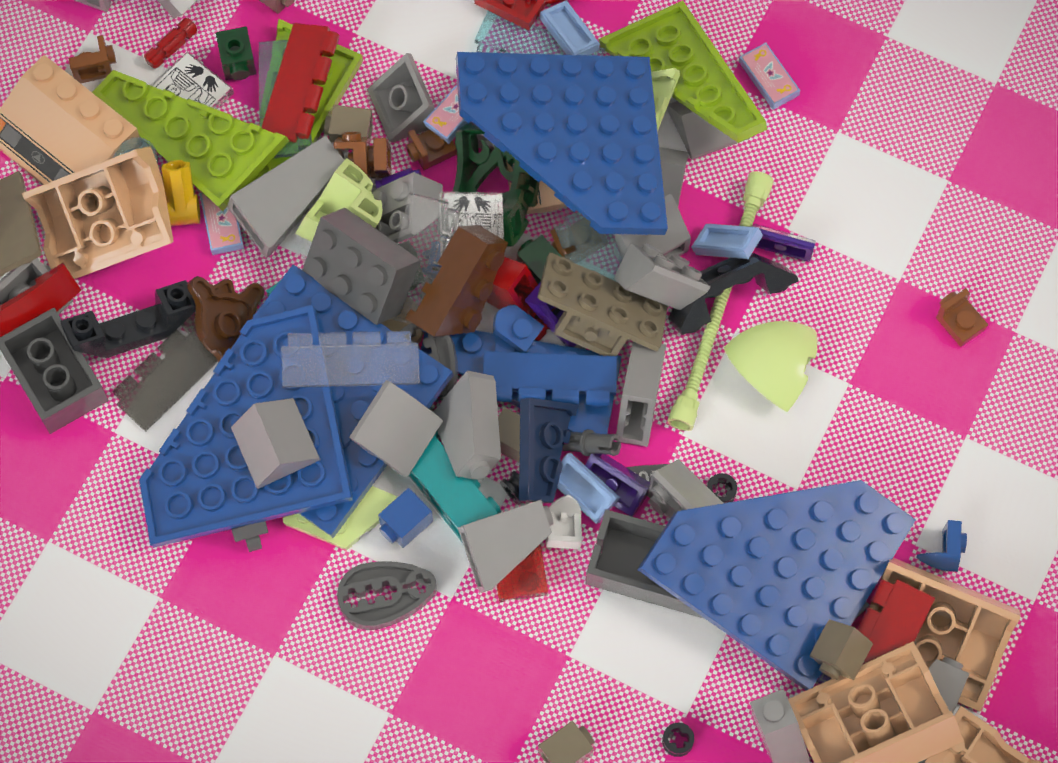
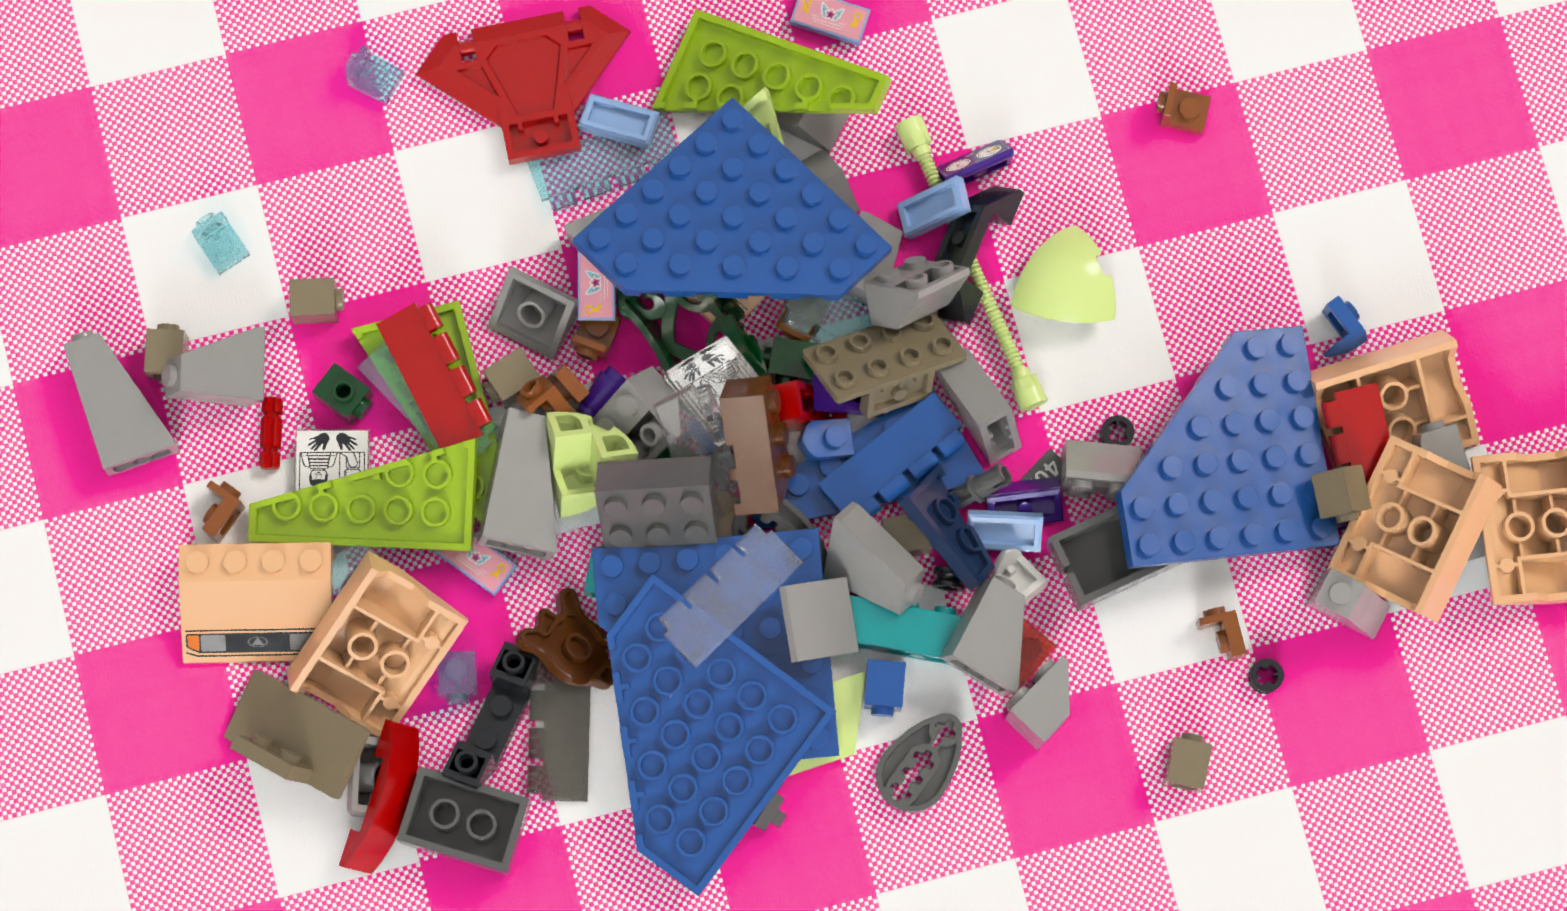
camera: 45 degrees left, 10 degrees up
yellow piece [161,160,200,226] -> none
light grey slope [231,398,321,489] -> none
none -> clear light blue bracket [437,651,478,705]
none -> light grey slope [1005,656,1070,750]
none -> dark orange bracket [1196,606,1247,662]

